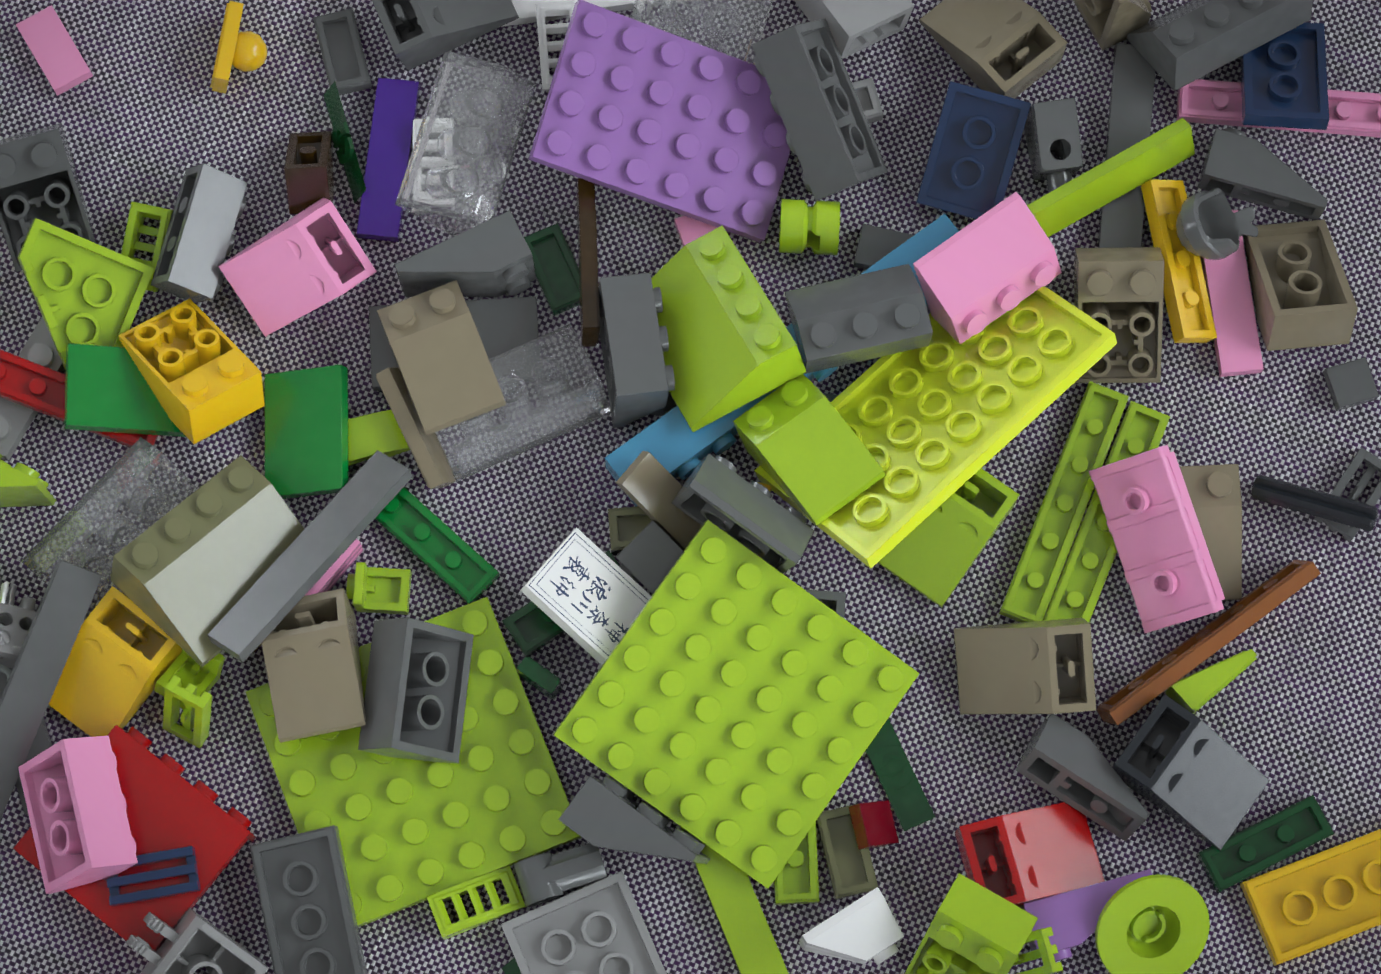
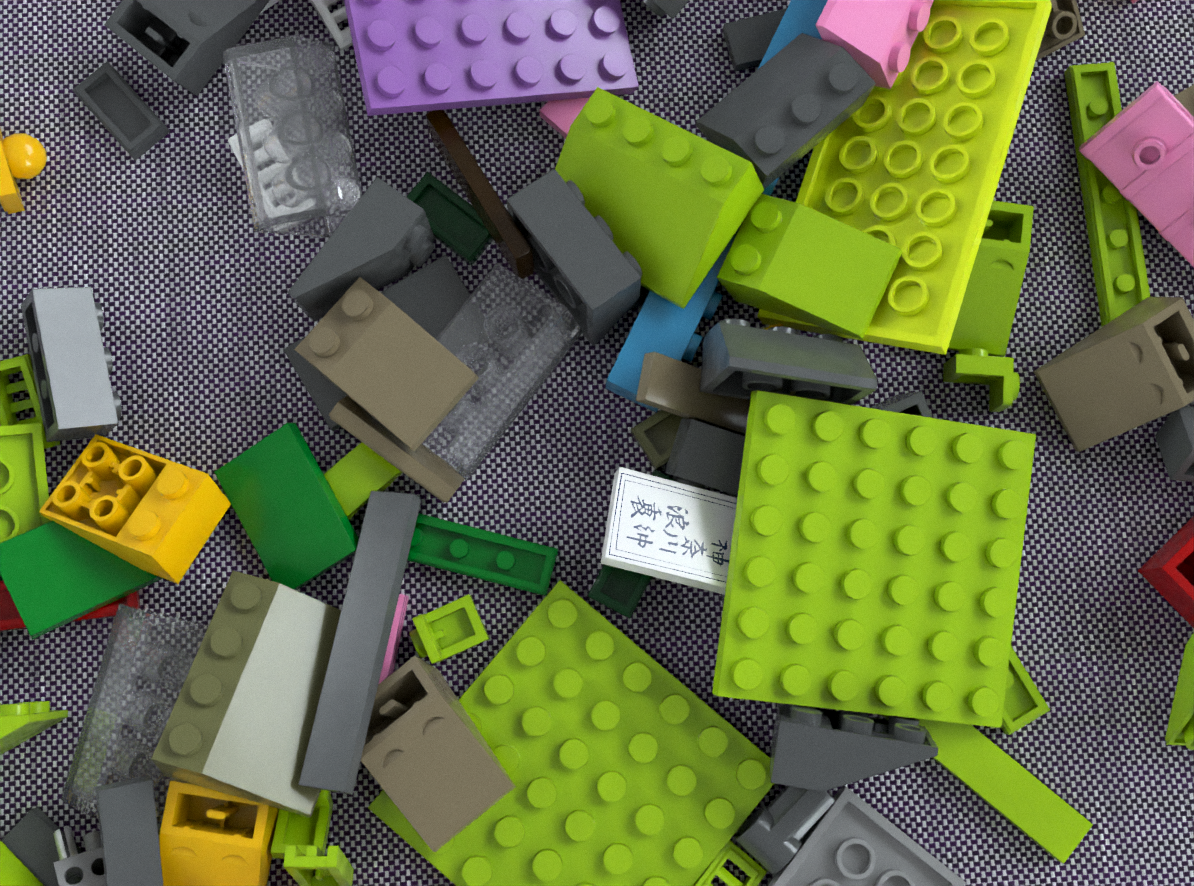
camera: 30 degrees left, 5 degrees up
bright pink slope [218,197,377,337] -> none
dark brown slope [284,131,334,214] -> none
dark green piece [323,81,366,204] -> none
dark purple tile [356,77,420,242] -> none
dark grey slope [358,617,474,763] -> none
dark green tile [517,657,562,701] -> none
lime wheel [779,199,840,255] -> none
white slope [799,887,904,965] -> none
olive tile [816,804,878,900] -> none
dark red tile [849,800,899,850] -> none
dark green piece [866,718,935,832] -> none
lime tile [999,381,1129,623] -> none
none -> lime bracket [943,348,1020,412]

